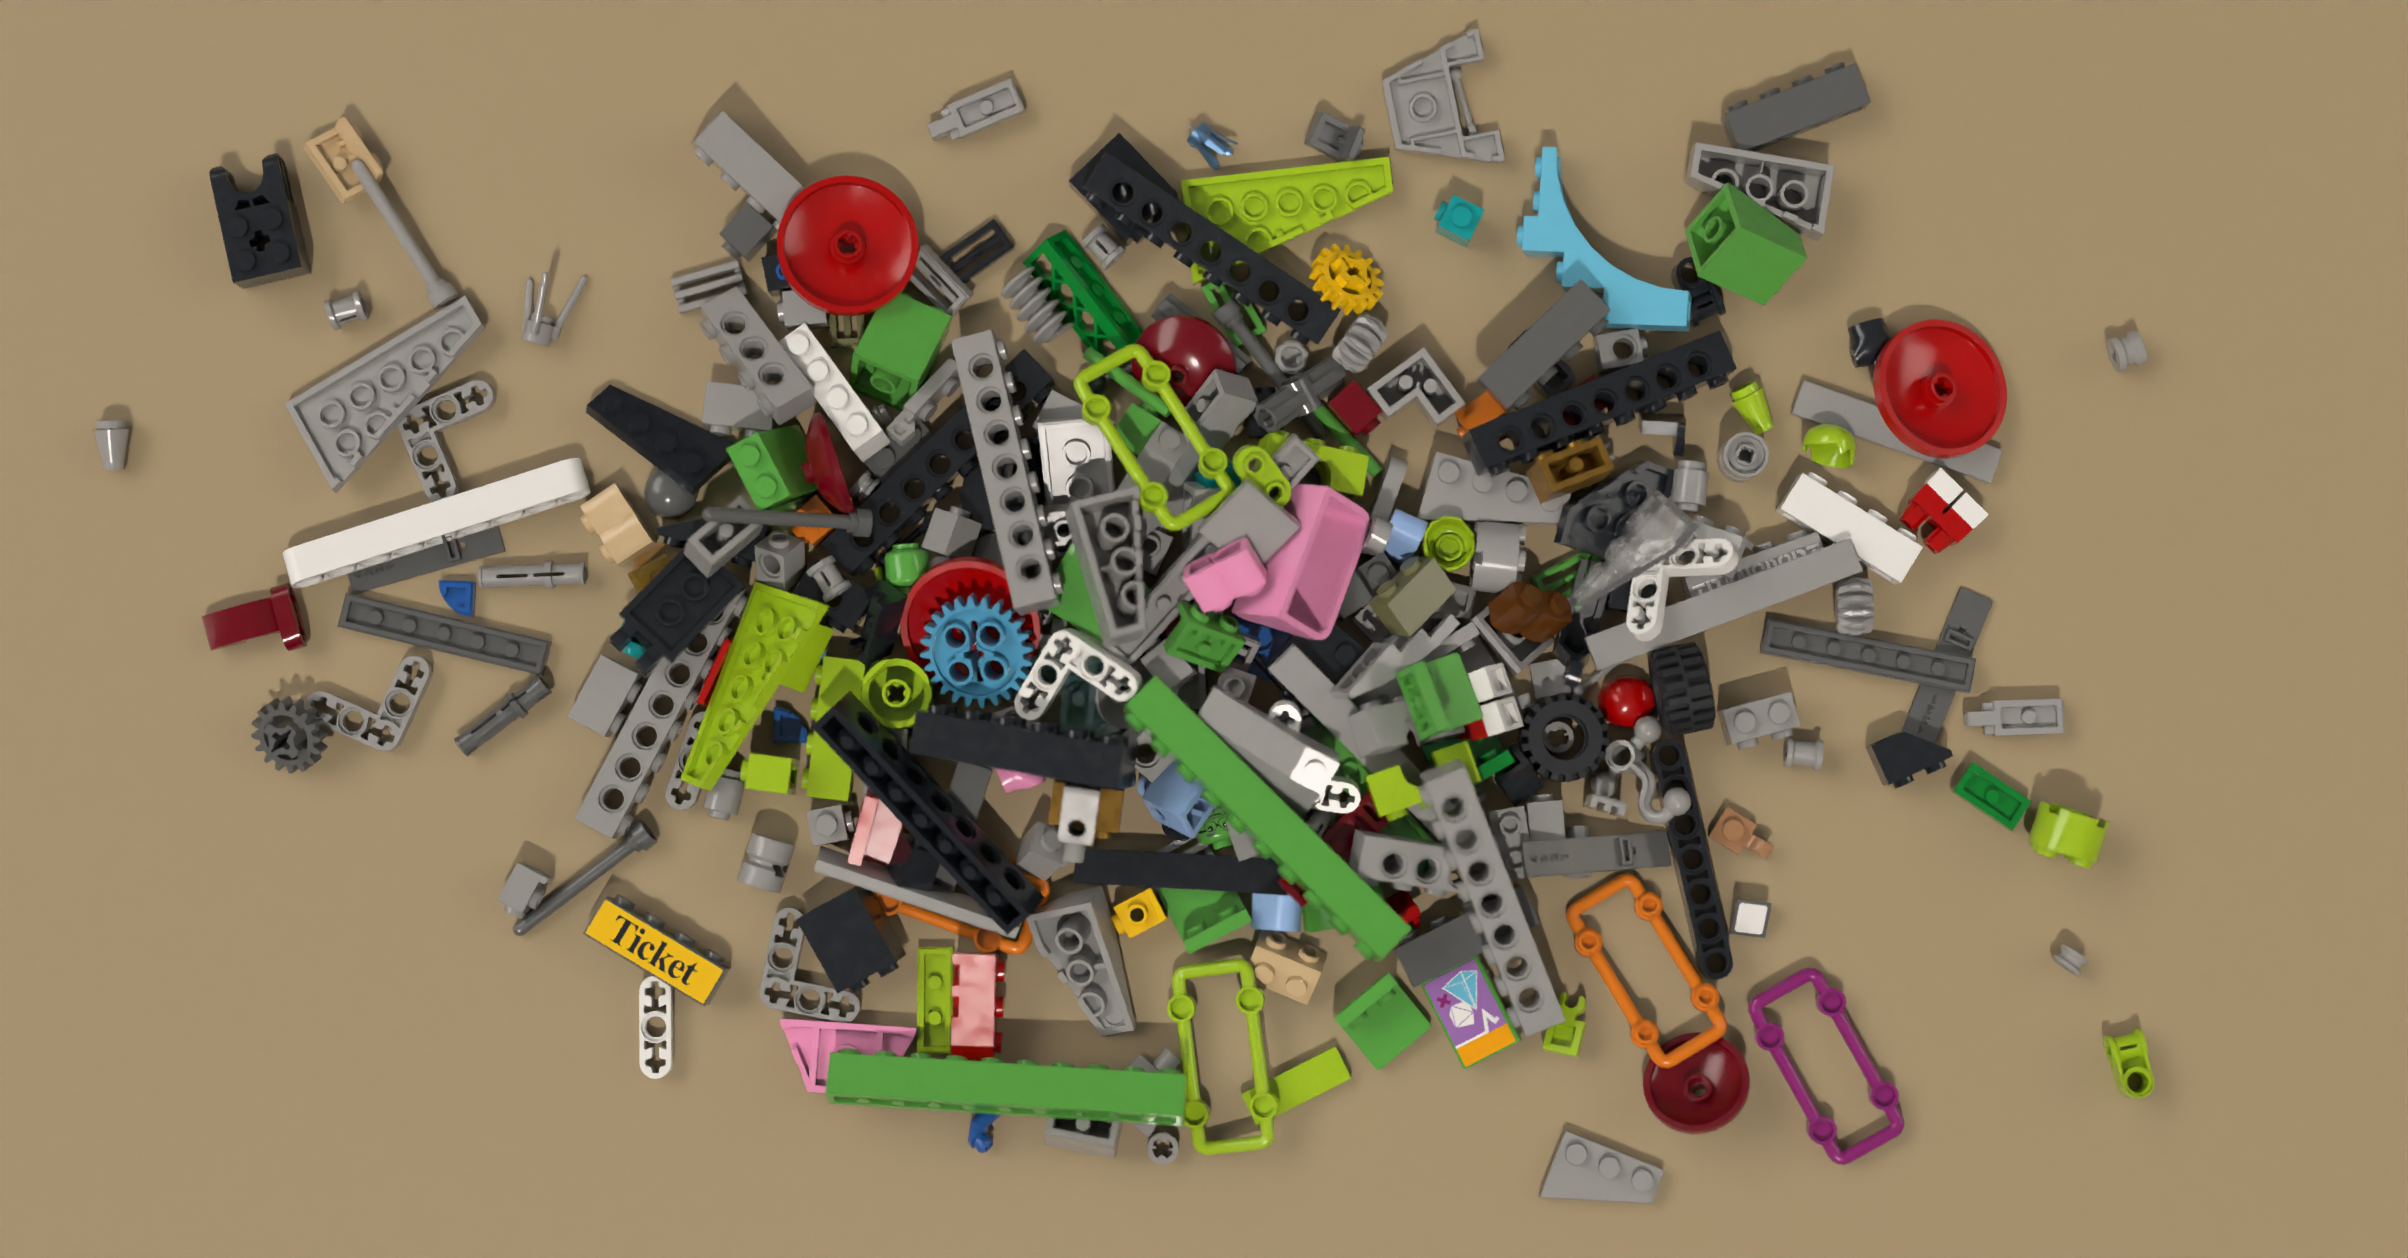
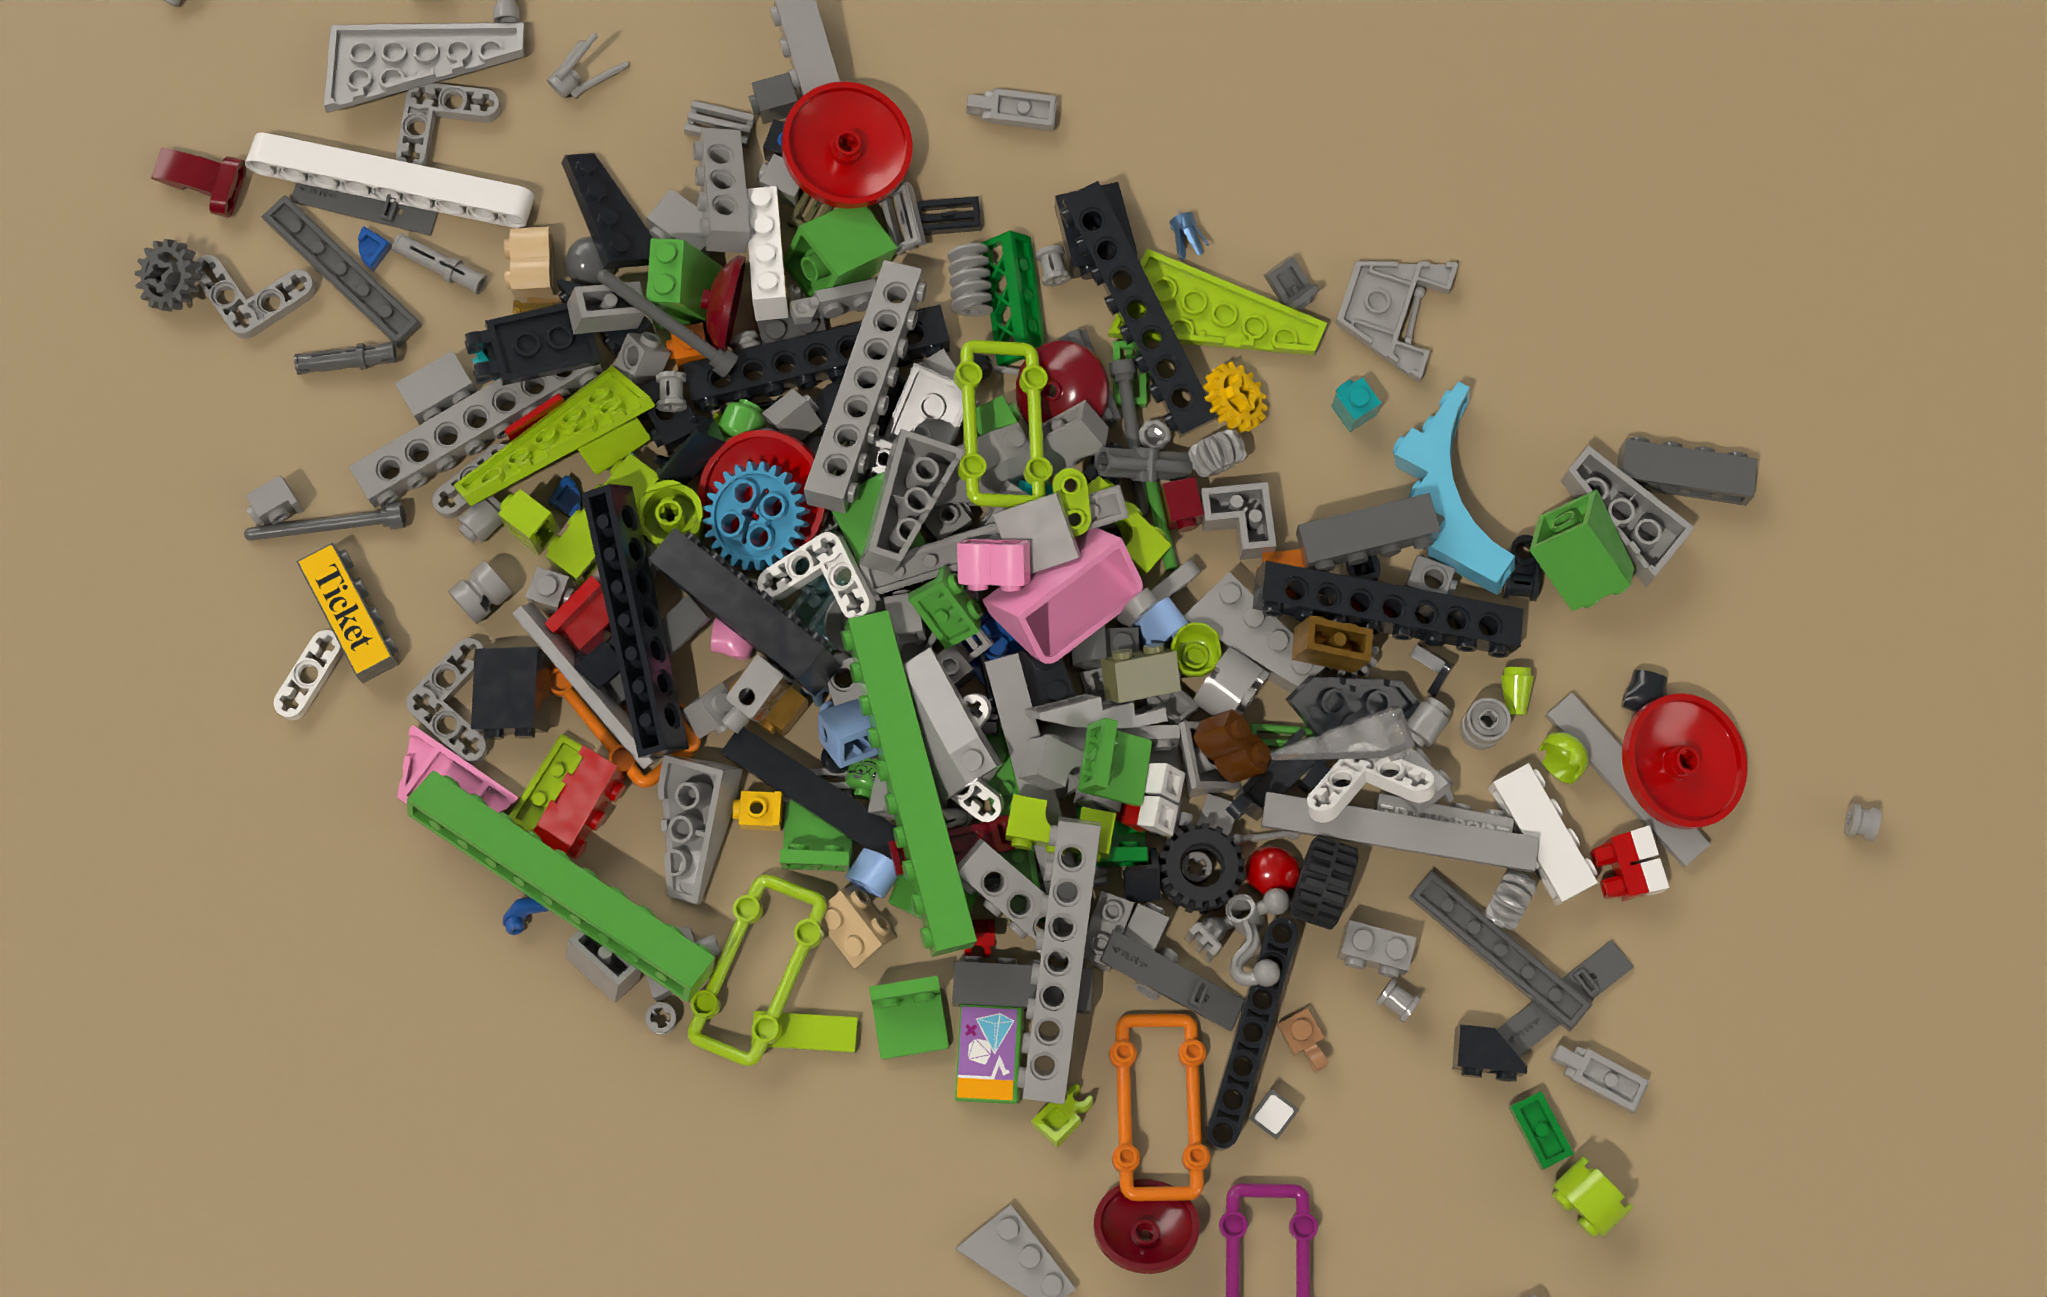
camera: 25 degrees right, 10 degrees down
bright green bar [1083,347,1171,417] -> none

